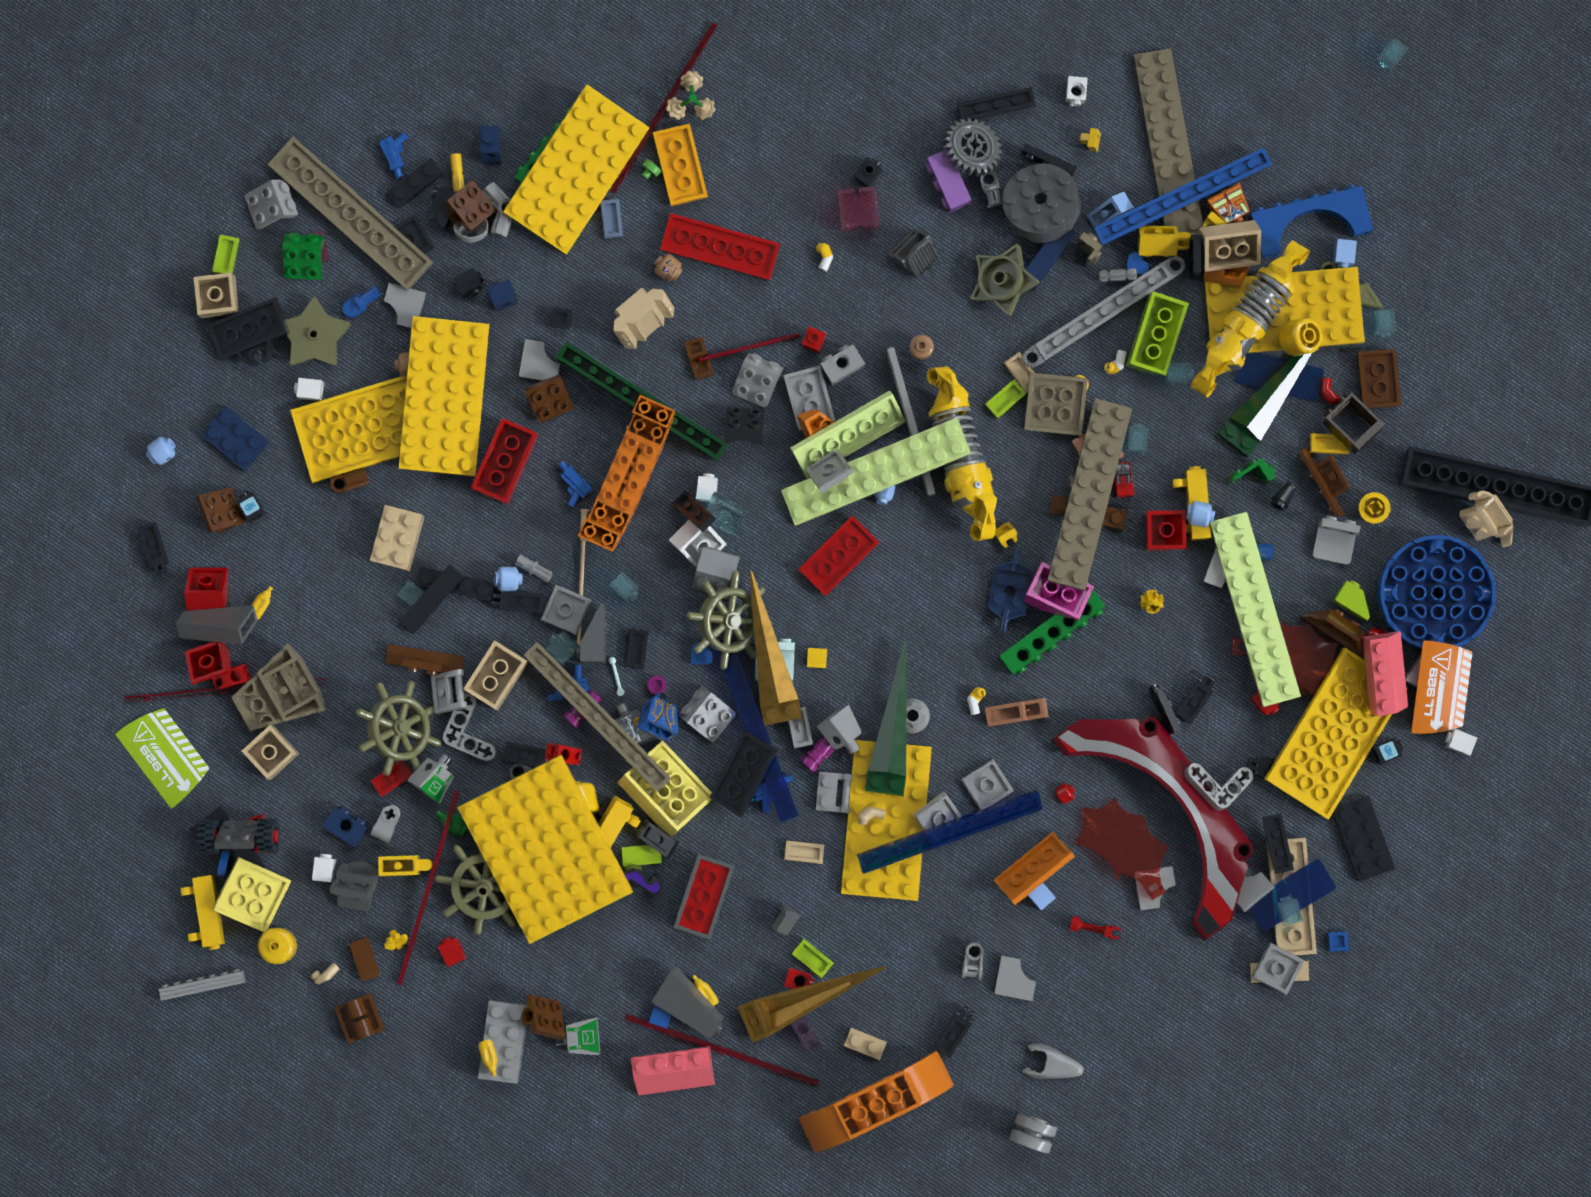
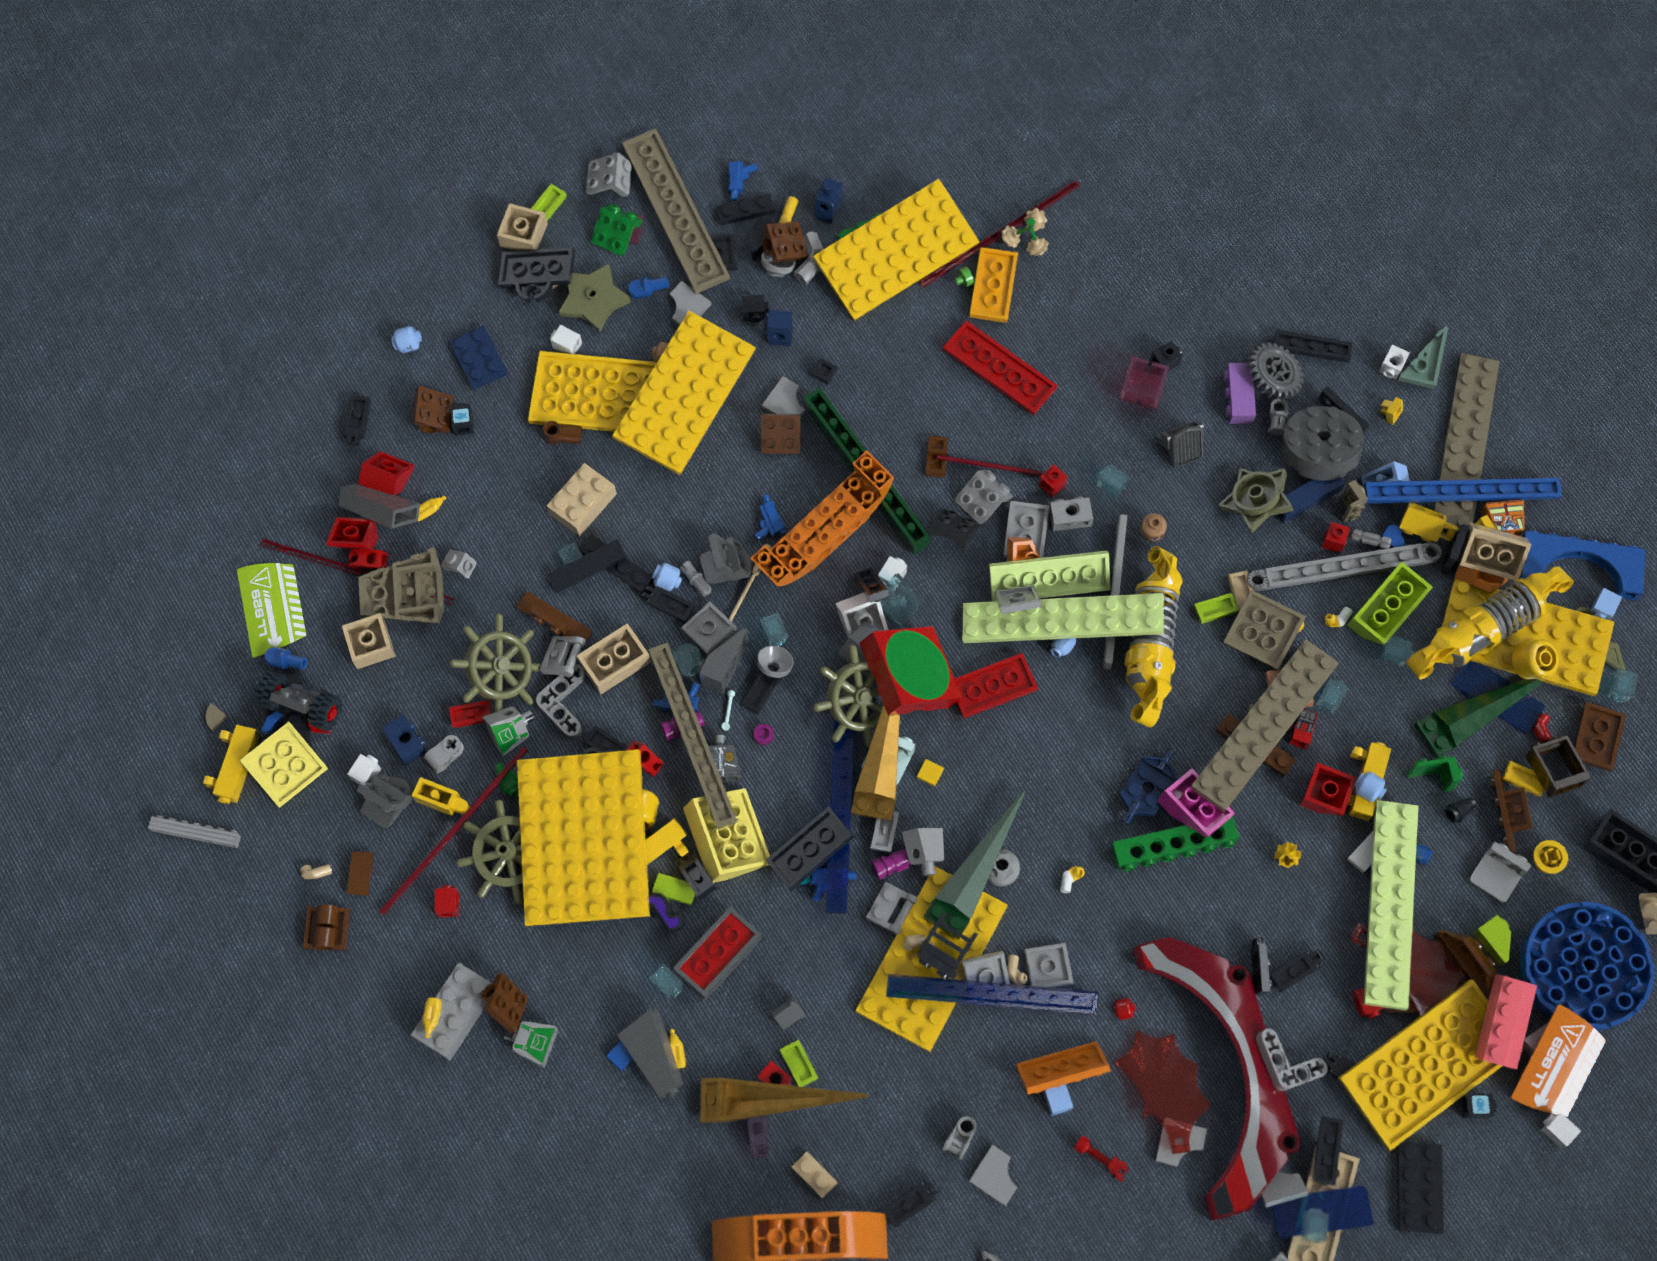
camera: 25 degrees right, 15 degrees down
yellow head [258,927,297,965] -> none
yellow plant [384,930,408,950] -> none
red brick [471,418,539,505] -> none
sand blue tile [600,199,623,239] -> none
tan slope [614,288,674,349] -> none
dark red piece [625,1014,819,1086] -> none
coral slope [631,1046,715,1095] -> none
blue torso [637,693,678,741] -> none
medium nougat head [654,254,683,282] -> none
light grey bracket [678,686,736,742] -> none
blue tile [691,642,713,665] -> none
tan tile [784,841,824,864] -> none
arm [816,243,833,272] -> none
nougat slope [985,698,1049,727] -> none
yellow tile [994,521,1017,548] -> none
none -> dark tan tile [206,703,227,732]
none -> blue arm [264,647,308,670]
none -> light grey bracket [441,549,477,579]
none -> clear light blue brick [649,963,683,1000]
none -> dark grey piece [700,533,754,584]
none -> light grey piece [757,646,794,678]
none -> tile [860,626,962,716]
none -> black plate [915,911,978,980]
none -> tan arm [1007,955,1027,986]
none -> clear light blue brick [1097,464,1129,499]
none -> red brick [1321,522,1350,554]
none -> sand green wing [1398,327,1448,389]

